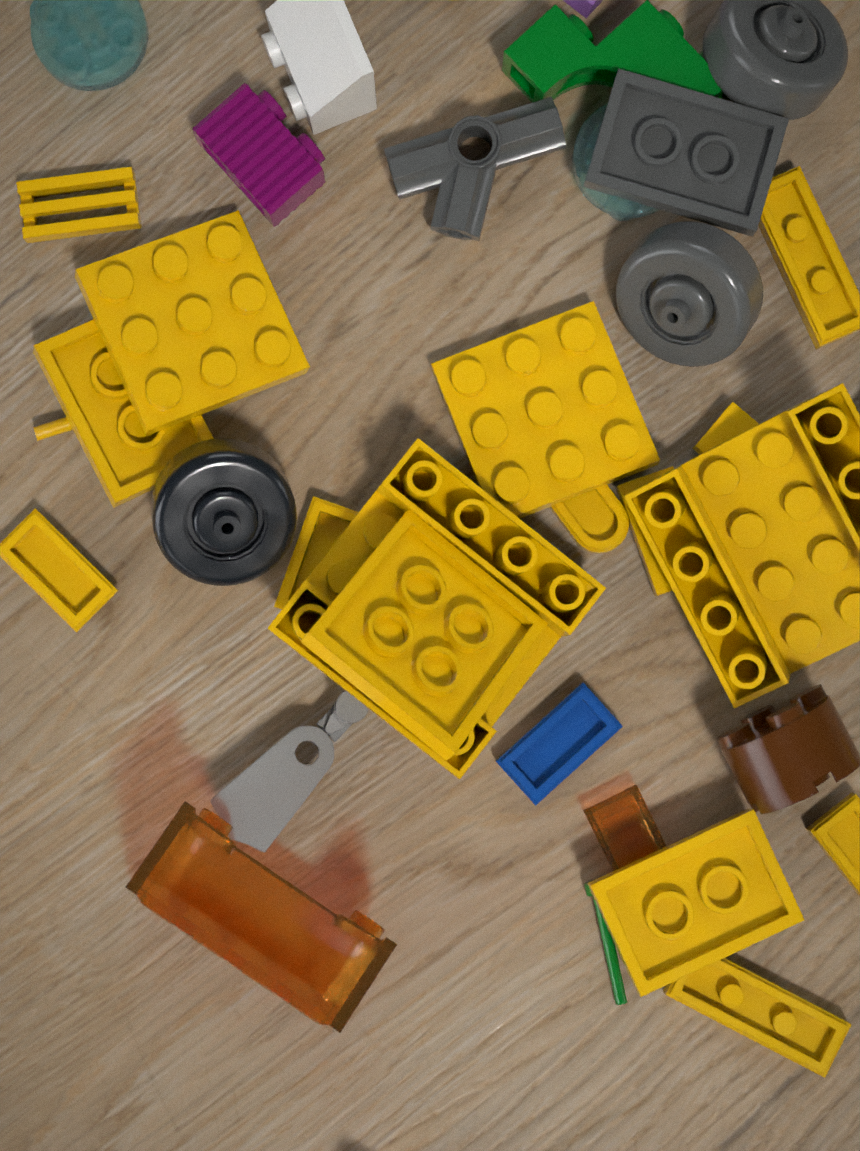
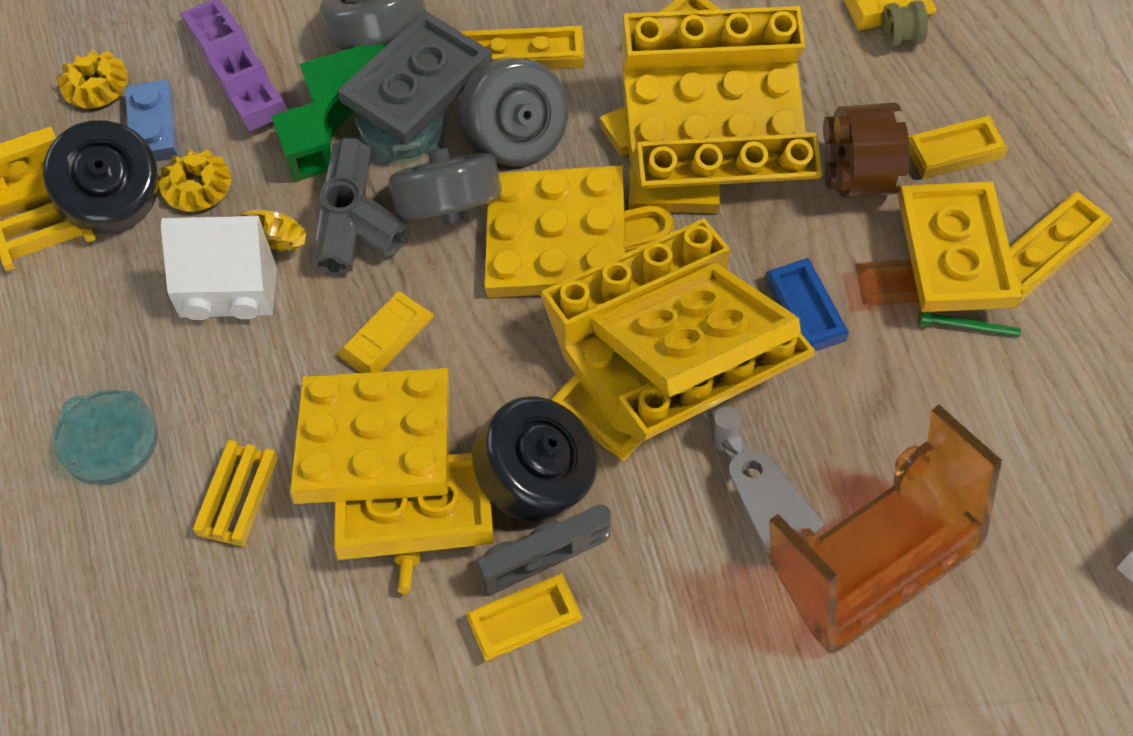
camera: 65 degrees left, 25 degrees down
magenta brick [192,83,326,227] -> none
none -> yellow gear [235,210,307,252]
none -> yellow tile [336,290,435,373]
none -> dark grey wheel [389,148,502,224]
none -> dark grey hinge [477,505,611,596]

